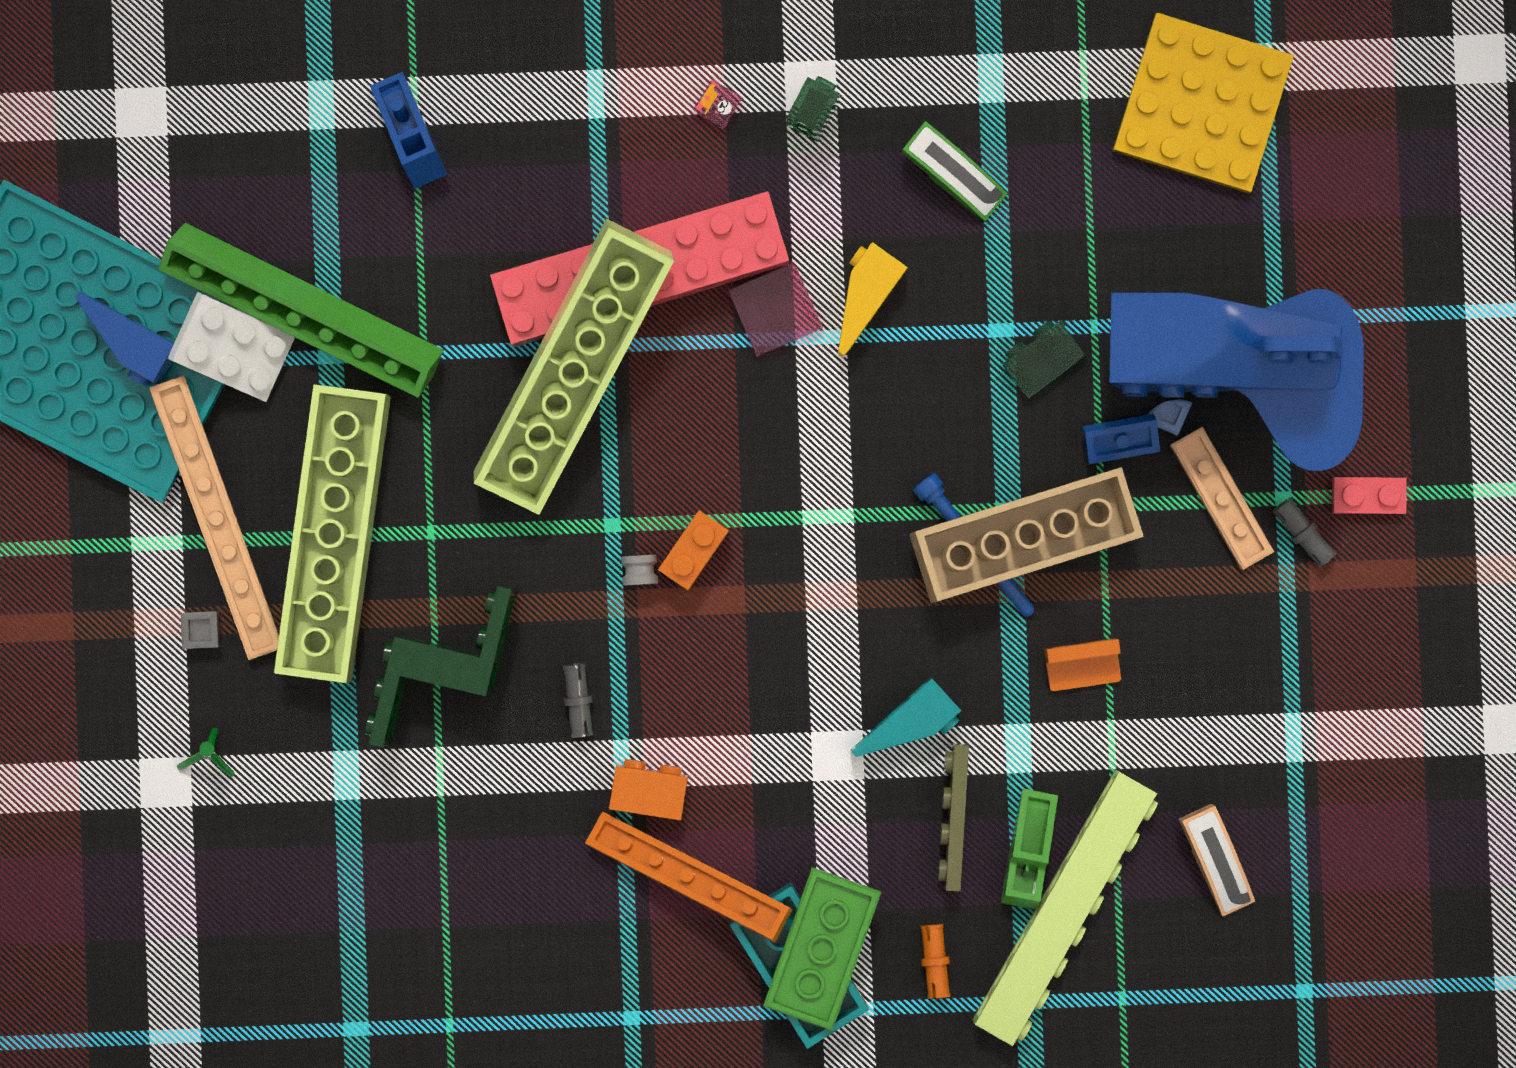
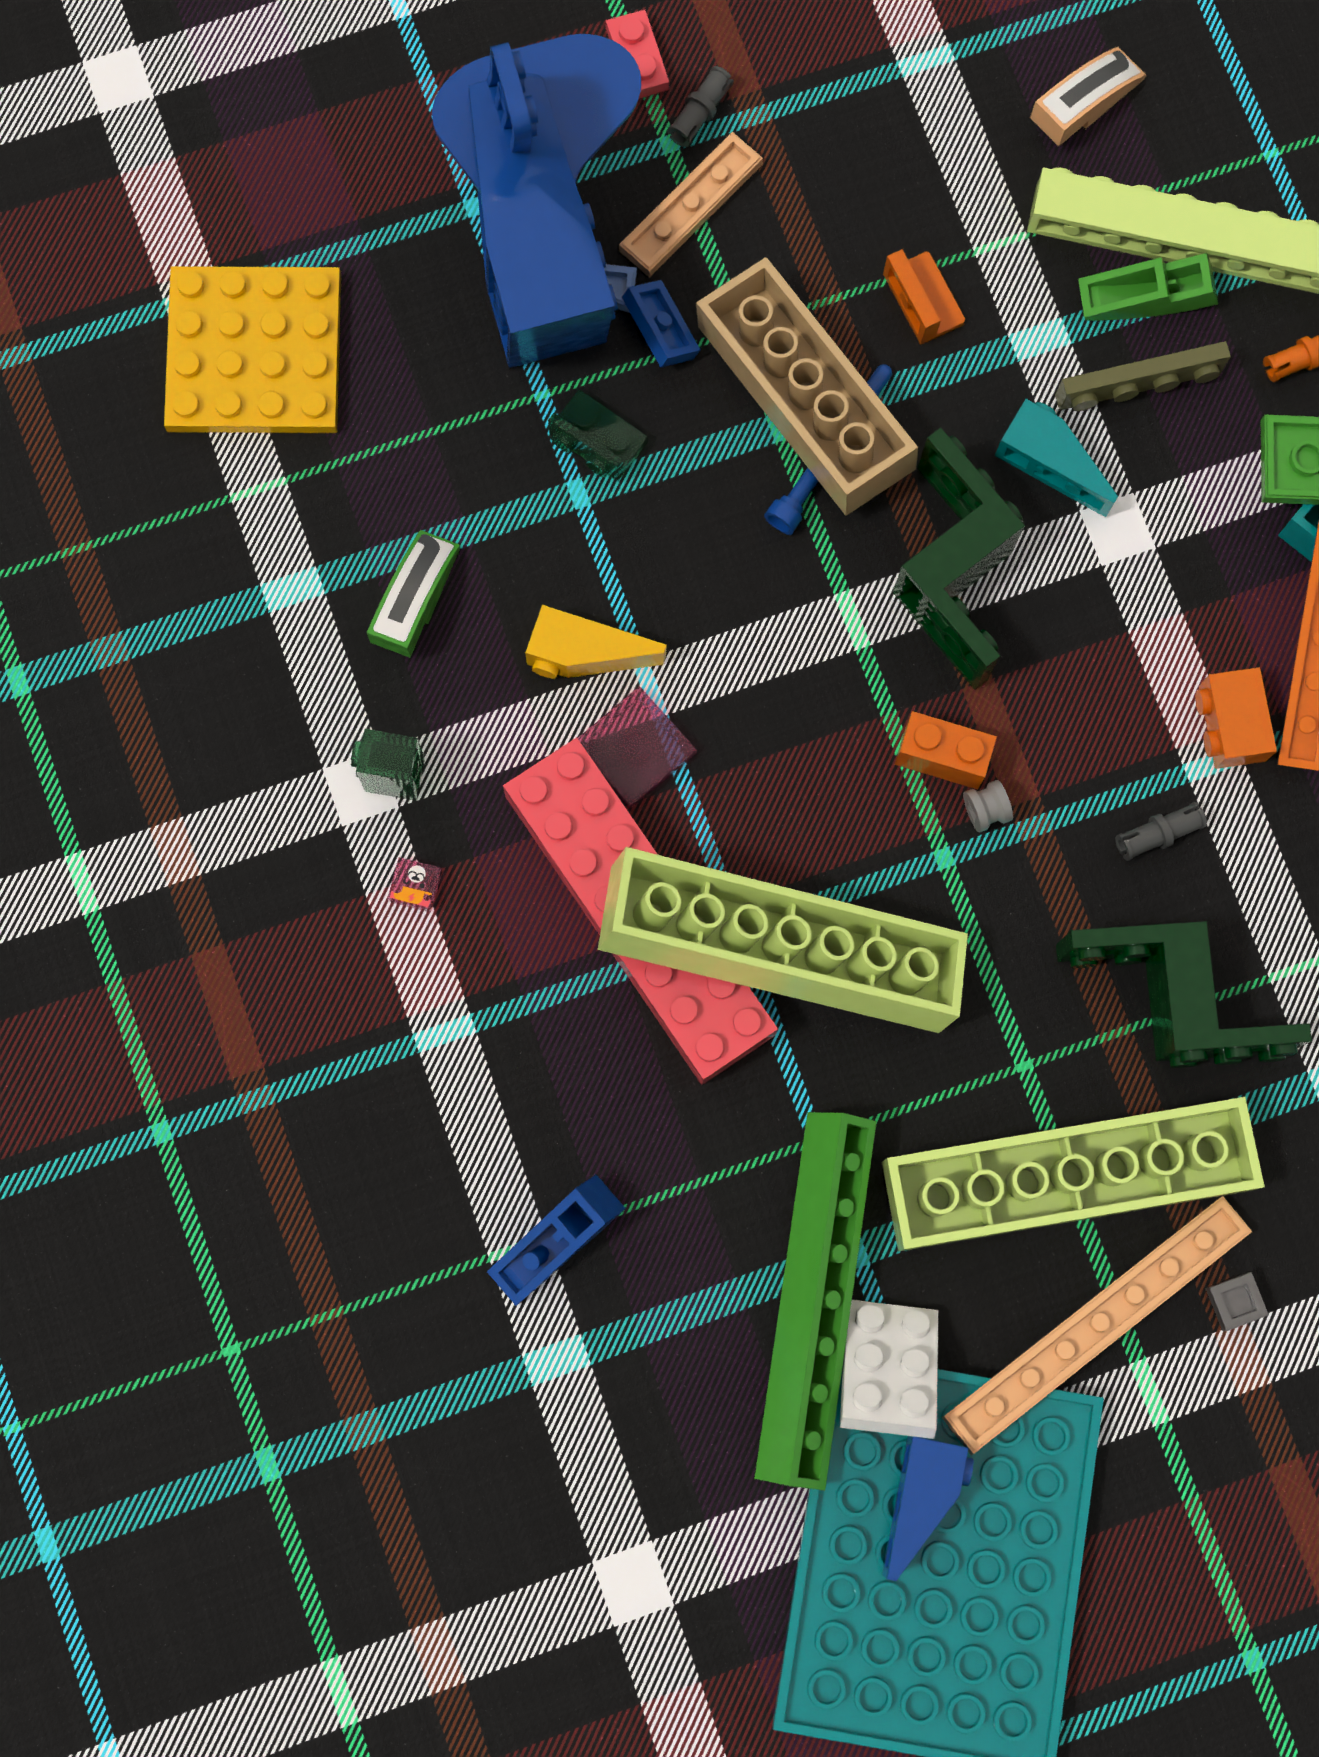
camera: 110 degrees left, 10 degrees down
none -> dark green bracket [893,427,1025,690]

